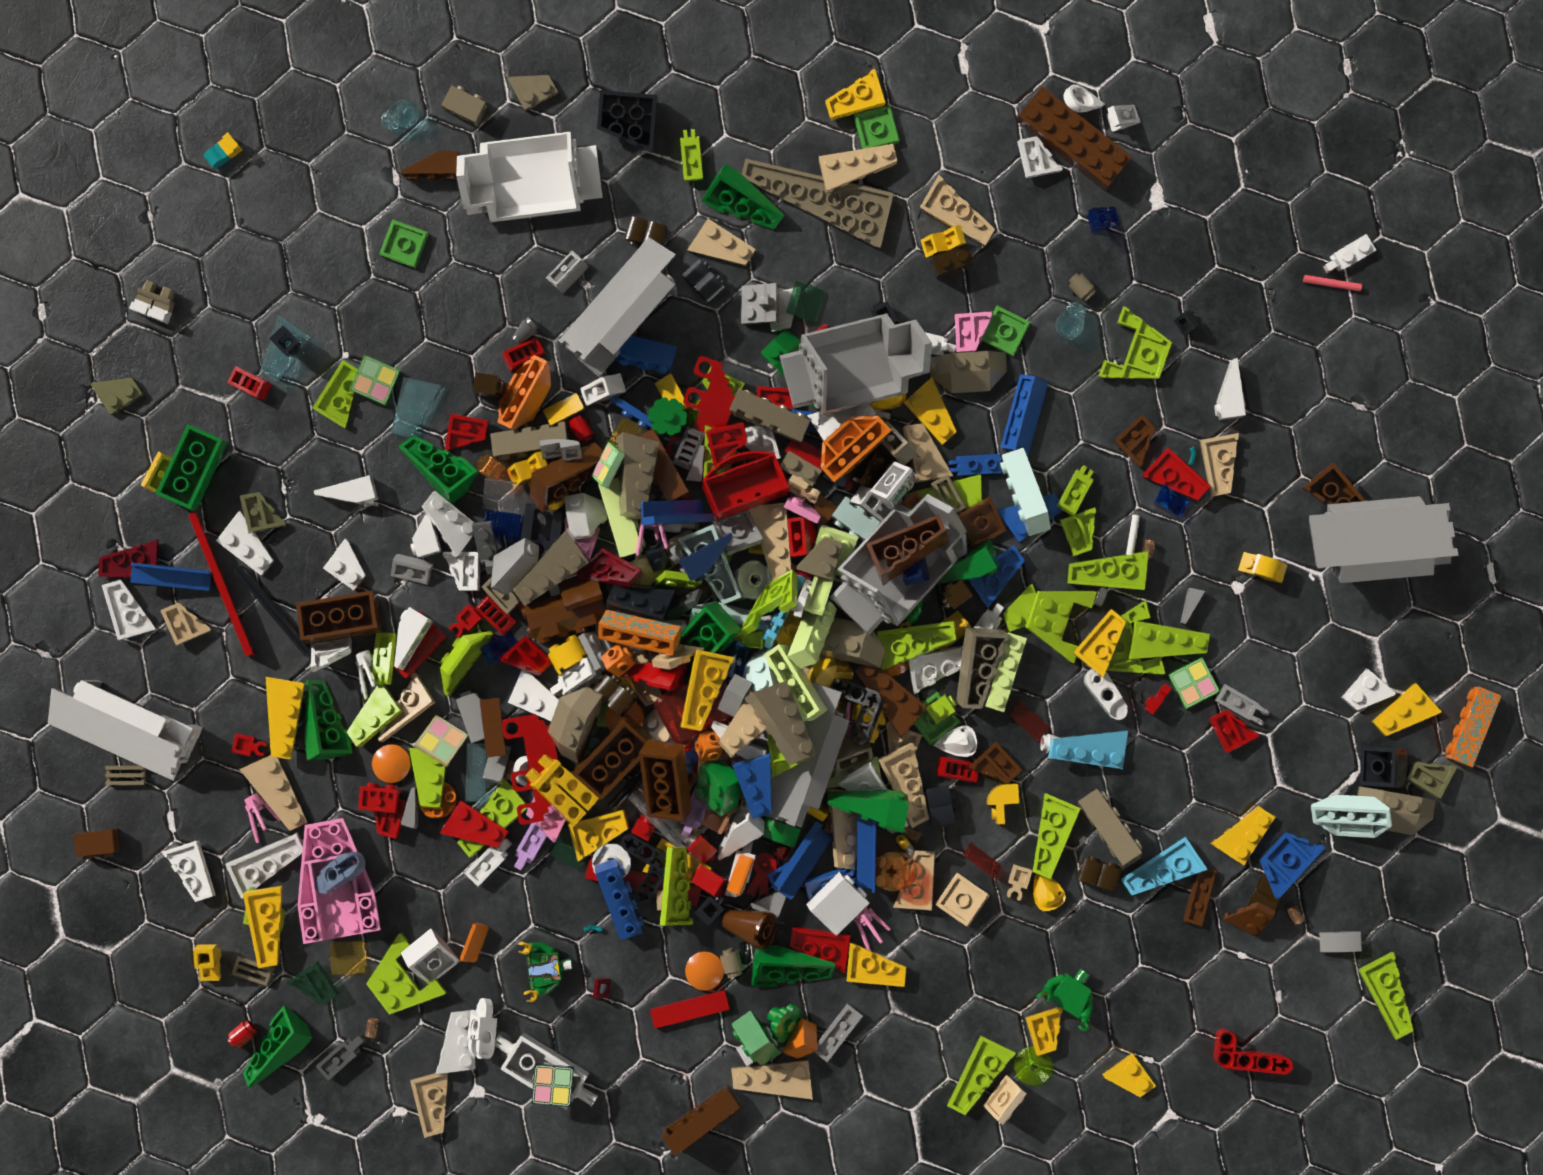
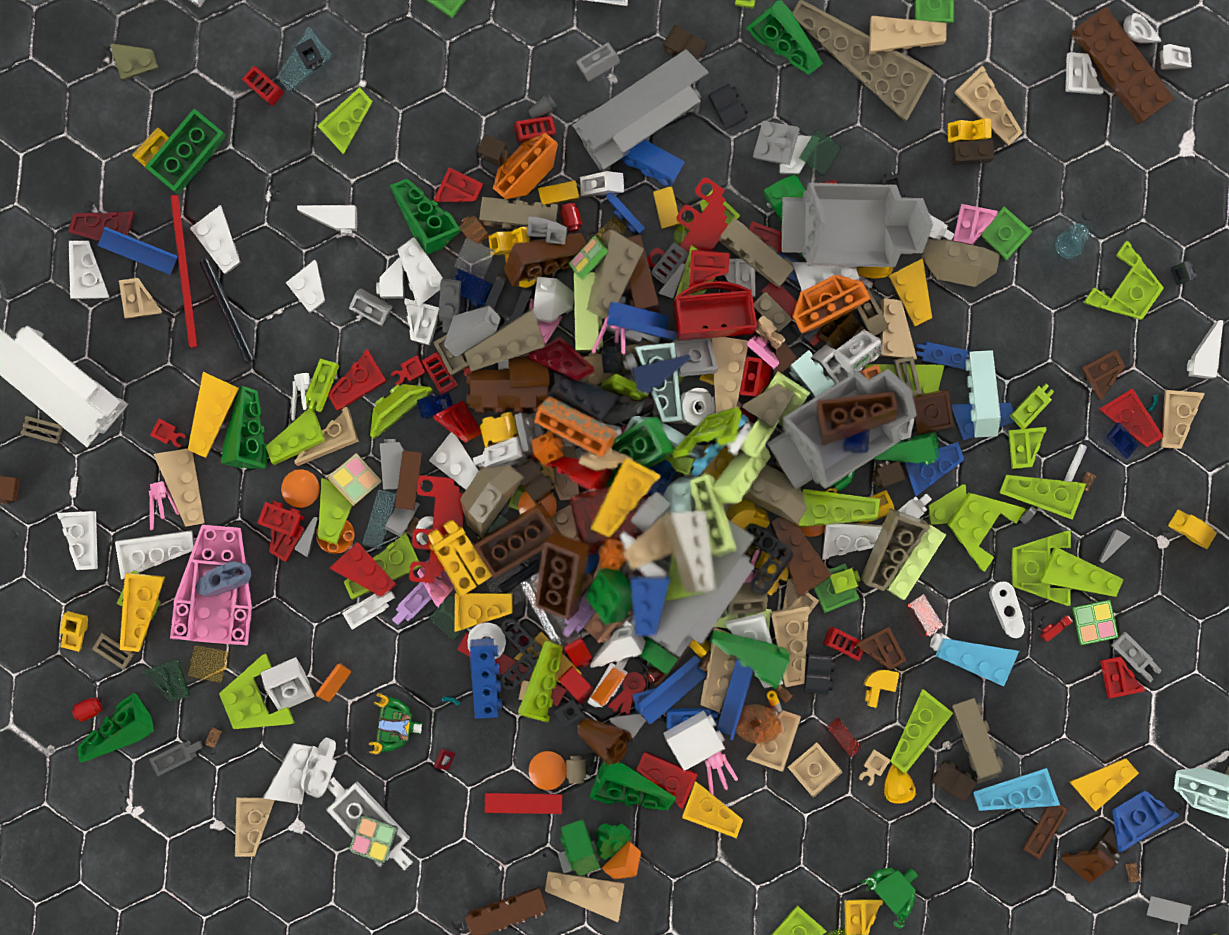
camera: 10 degrees right, 0 degrees up
olive wing [240,492,286,534] -> none
reddish brown brick [296,591,382,645] -> none
white wing [311,638,351,672] -> none
tile [349,355,400,405] -> none
clear light blue wing [391,377,441,437] -> none
white slope [394,607,433,670] -> none
red brick [631,814,658,841] -> none
green plant [647,397,687,437] -> none
tan wing [687,219,756,266] -> none
light grey plate [815,1003,863,1062] -> none
white piece [933,726,977,757] -> none
blue panel [1000,374,1048,455] -> none
dark tan brick [1068,273,1096,301] -> none
yellow wing [1073,609,1126,678] -> none
clear blue slope [1087,207,1120,233] -> none

